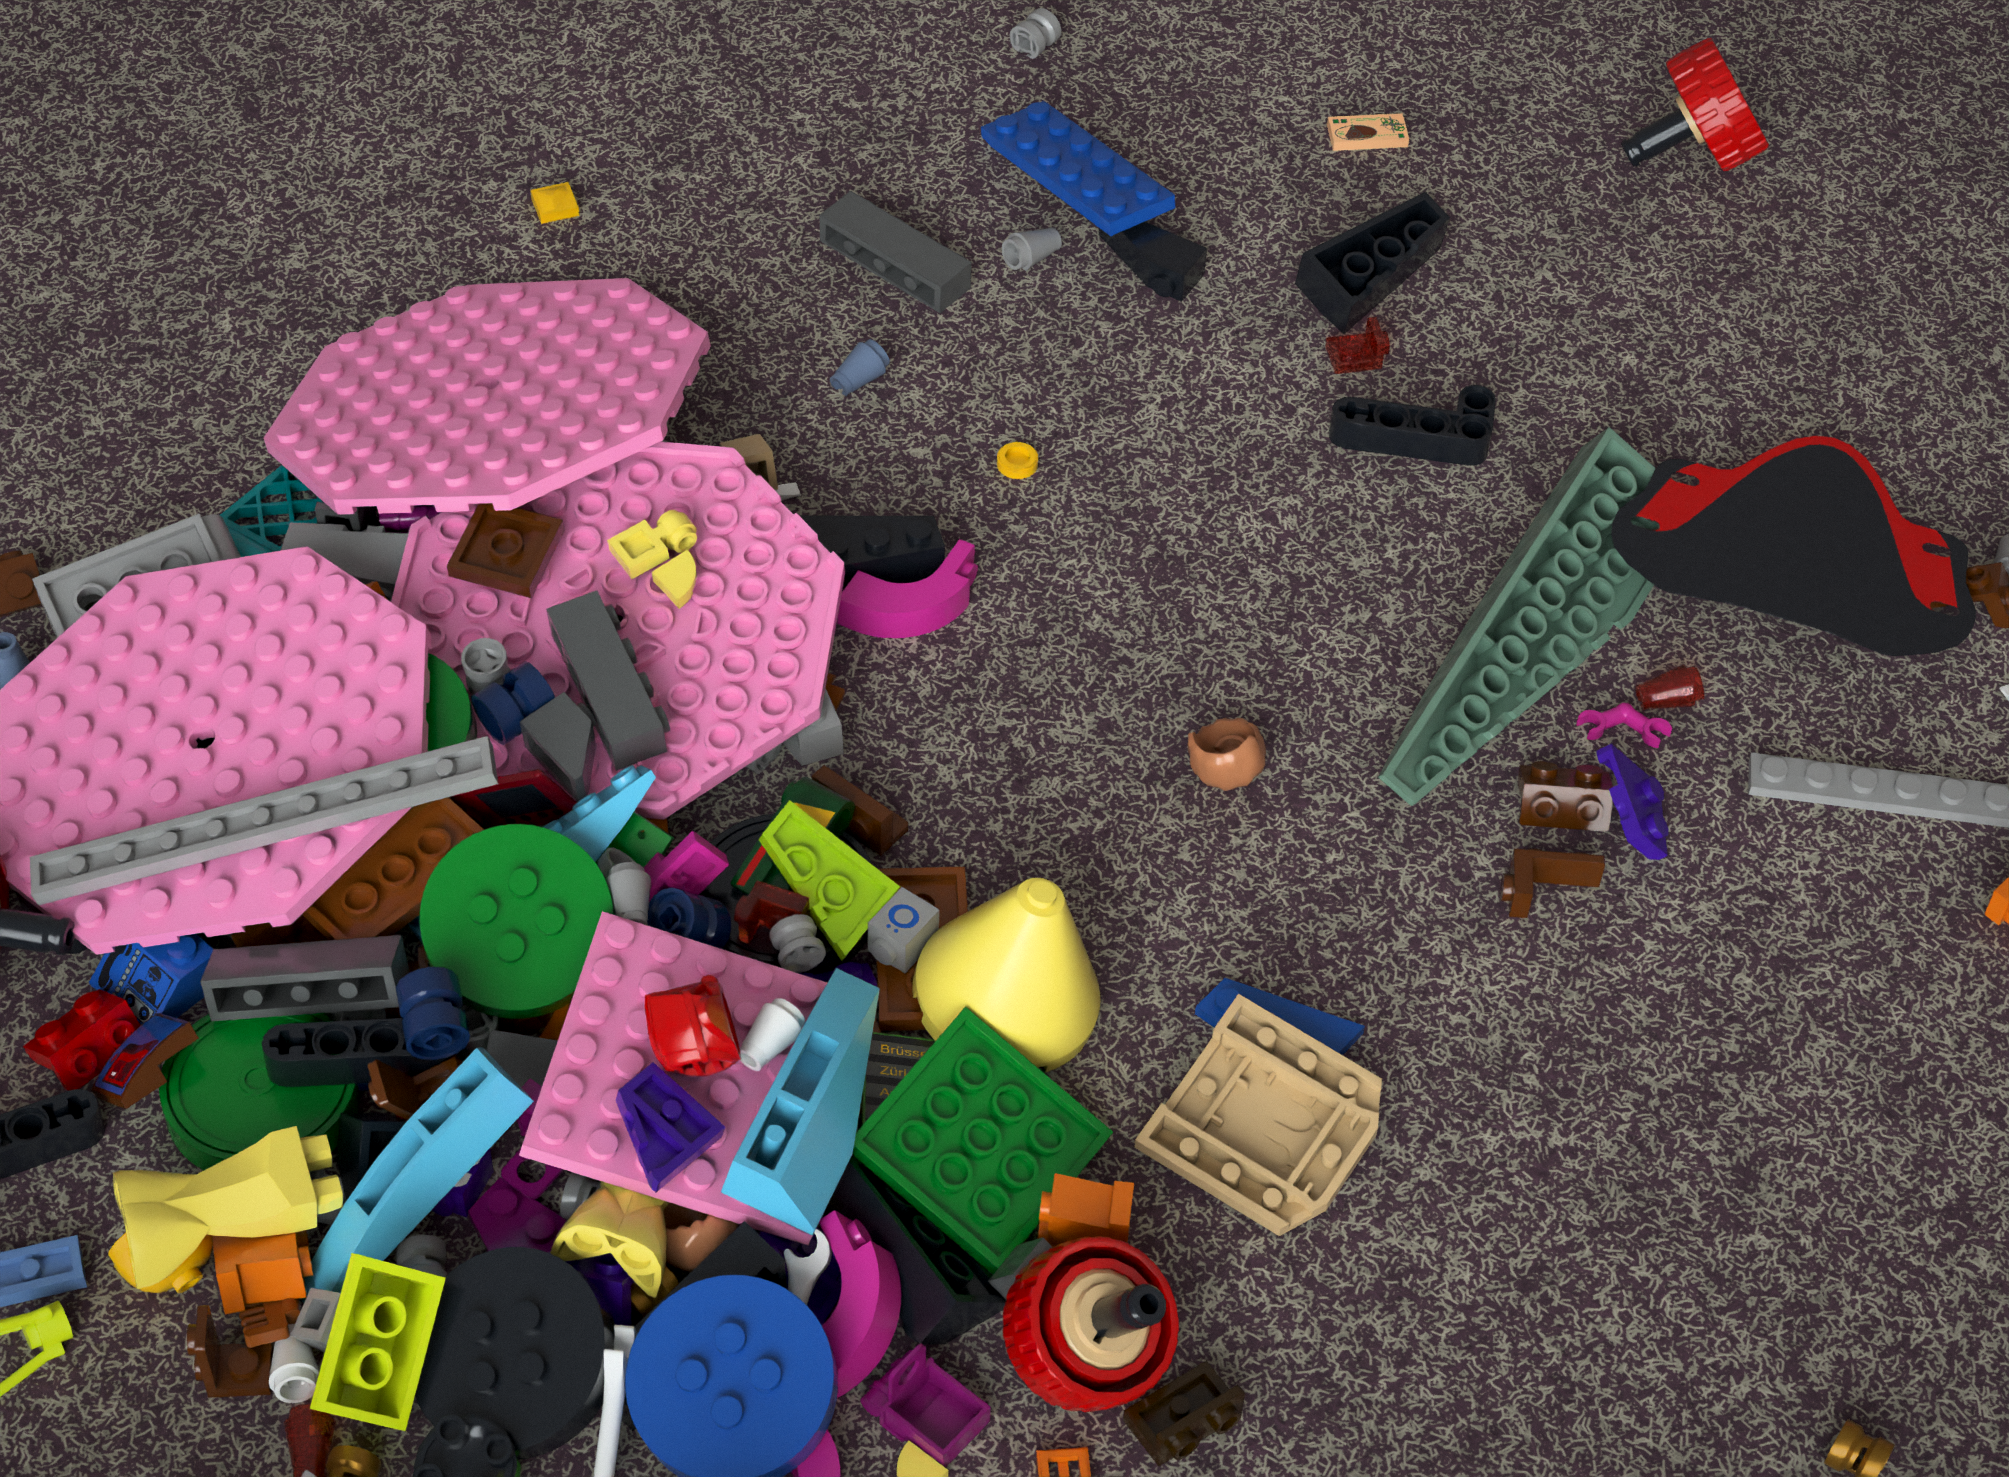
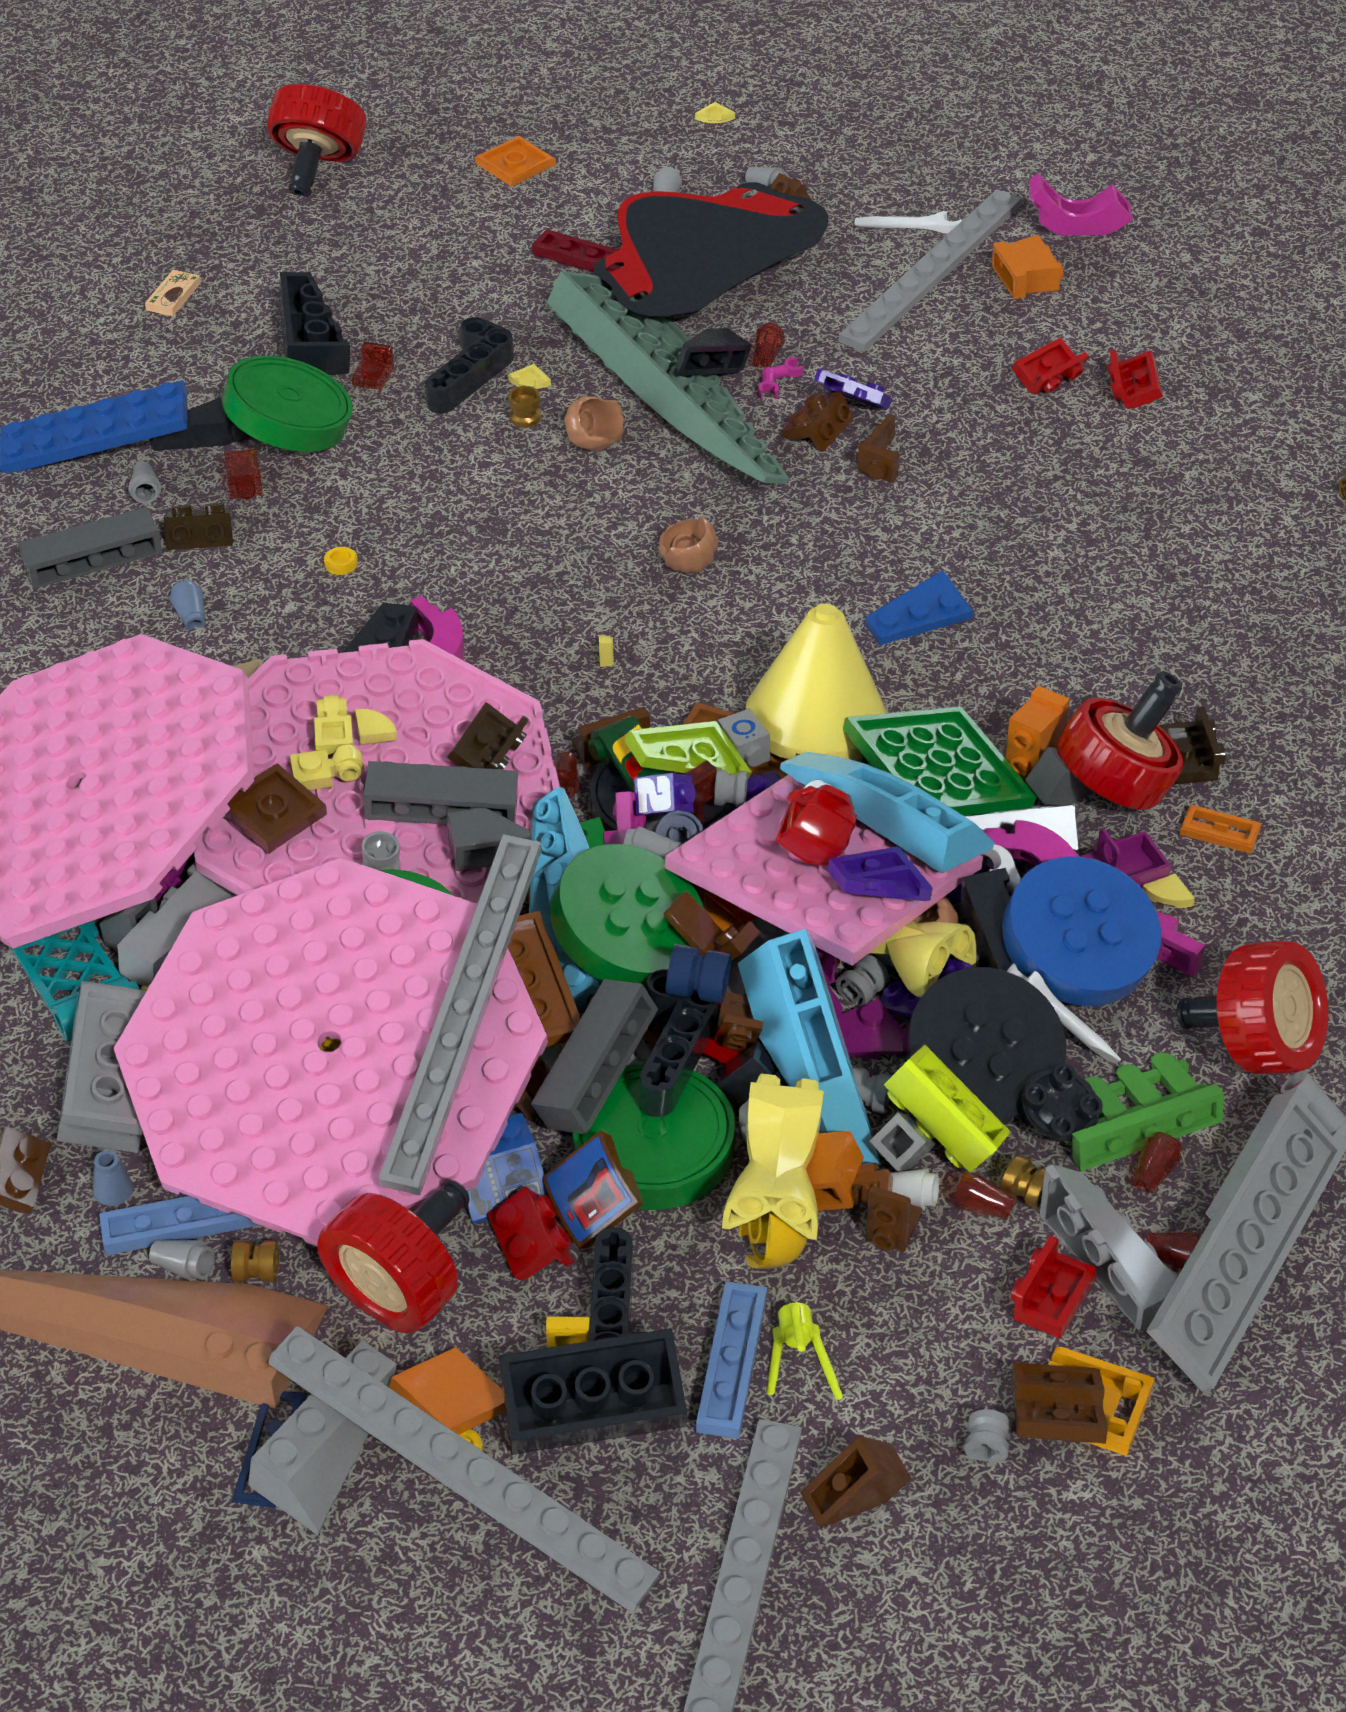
camera: 60 degrees left, 5 degrees down
dark blue wheel [471,661,555,745] -> none
tan wedge [1135,994,1382,1236] -> none
none -> dark brown bracket [163,503,234,550]
none -> green brick [222,356,353,452]
none -> clear red brick [224,448,263,499]
none -> light yellow plate [290,744,364,790]
none -> dark brown bracket [447,702,529,769]
none -> orange tile [475,136,556,187]
none -> light yellow tile [508,364,551,389]
none -> pearl gold wheel [508,386,541,428]
none -> dark red plate [532,229,624,272]
none -> clear red cone [553,752,579,799]
none -> nougat hair [564,396,625,452]
none -> light yellow tile [599,635,614,667]
none -> dark purple brick [634,773,696,817]
none -> light grey cone [653,167,682,192]
none -> reddish brown bracket [664,891,760,961]
none -> black slope [674,328,752,376]
none -> red bracket [1011,337,1089,395]
none -> red bracket [1107,349,1163,408]

